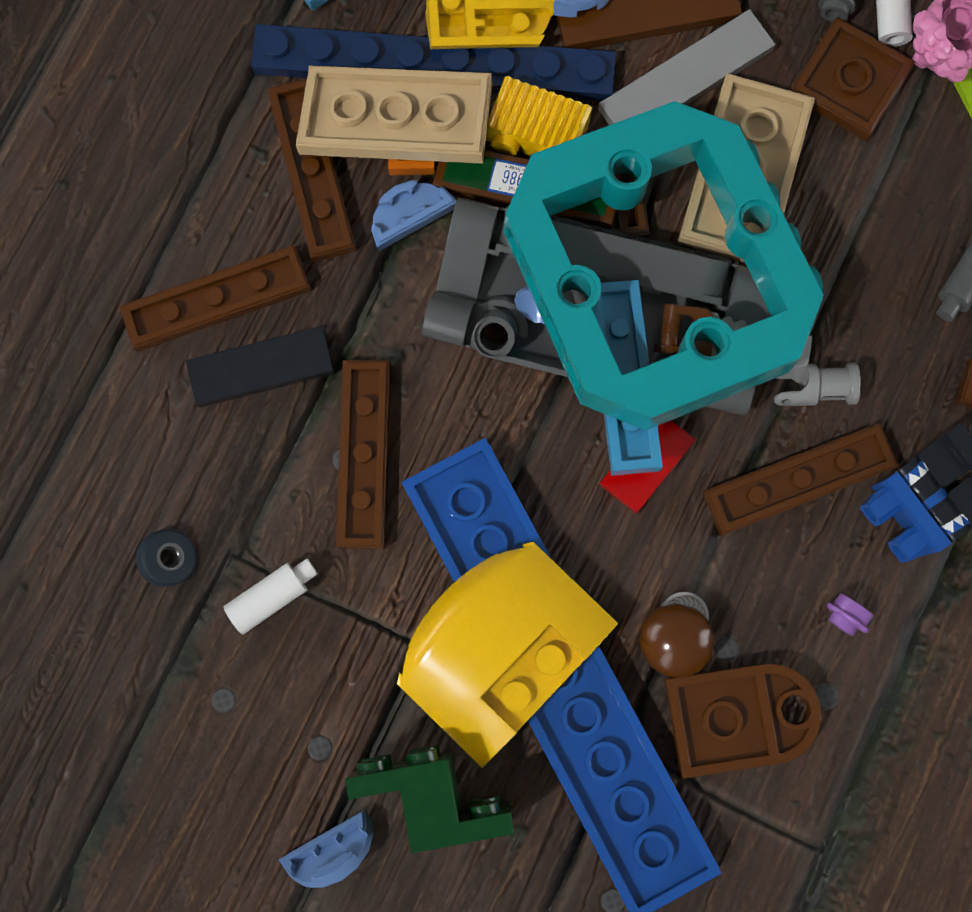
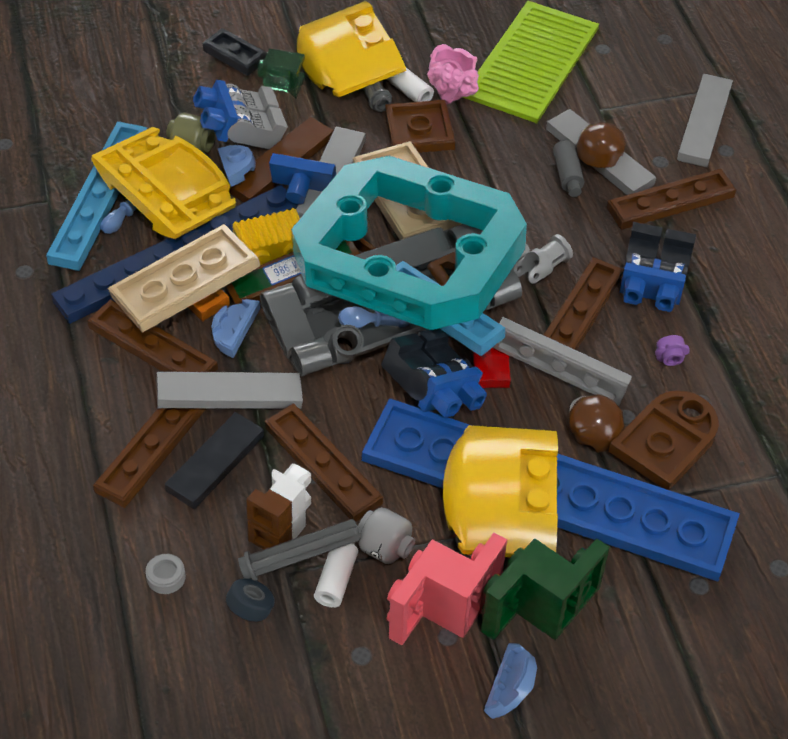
camera: 45 degrees left, 30 degrees down
none -> light grey tile [145,554,186,594]
none -> light grey tile [156,372,303,409]
none -> dark grey axle [238,519,361,581]
none -> hips [246,463,311,549]
none -> blue tile [269,153,337,204]
none -> light grey head [358,507,415,564]
none -> hips [381,328,487,418]
none -> coral bracket [387,532,507,645]
none -> light grey tile [493,317,632,406]

